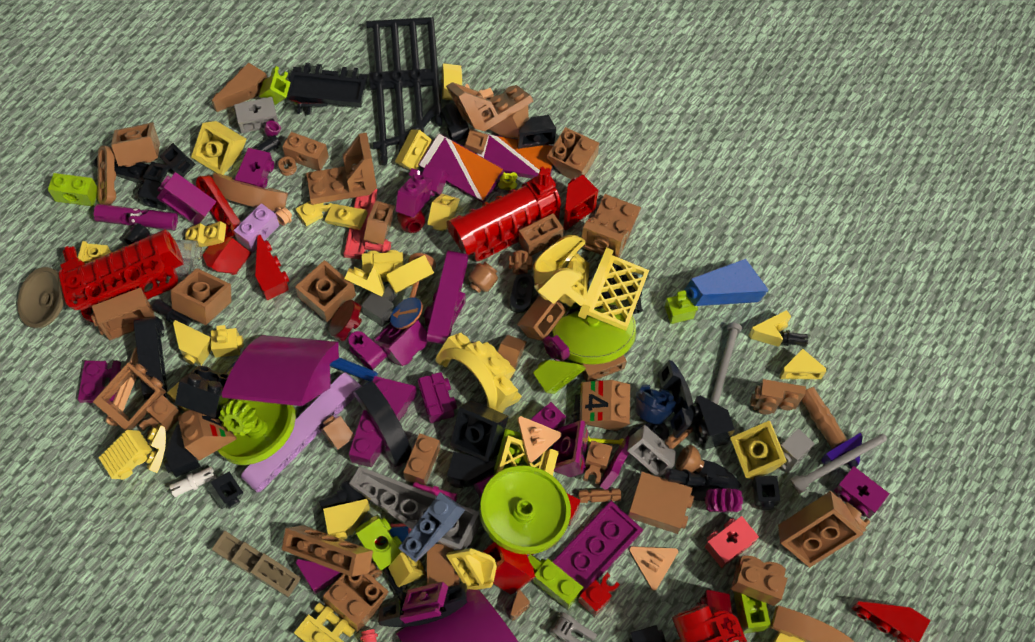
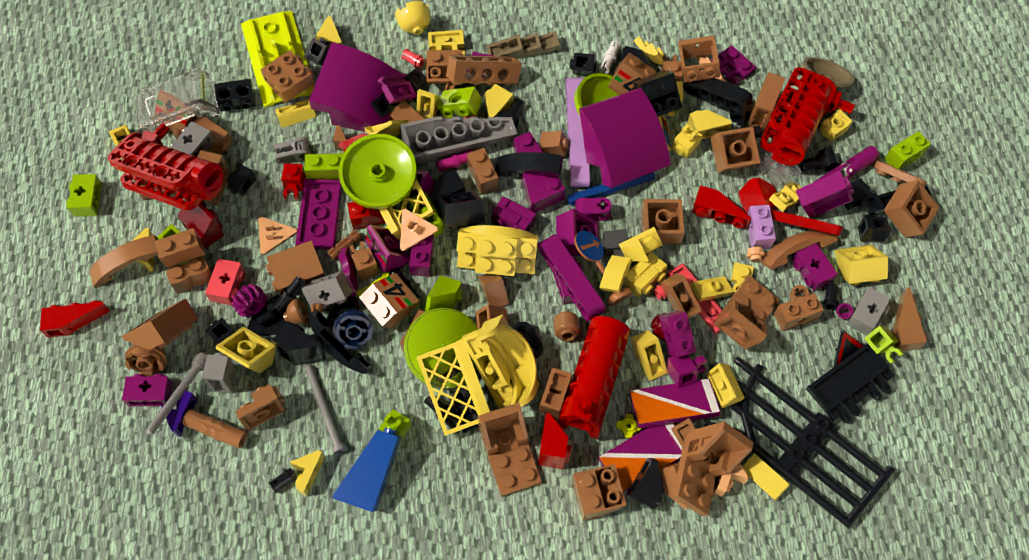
camera: 140 degrees right, 0 degrees up
light yellow brick [98,430,152,480] -> none
lime gear [219,399,259,436] -> none
dark red tile [329,300,362,342] -> none
sand blue slope [399,492,465,562] -> none
medium nougat gear [509,250,533,275] -> none
magenta tile [543,335,570,361] -> none
light yellow slope [780,349,826,379] -> none

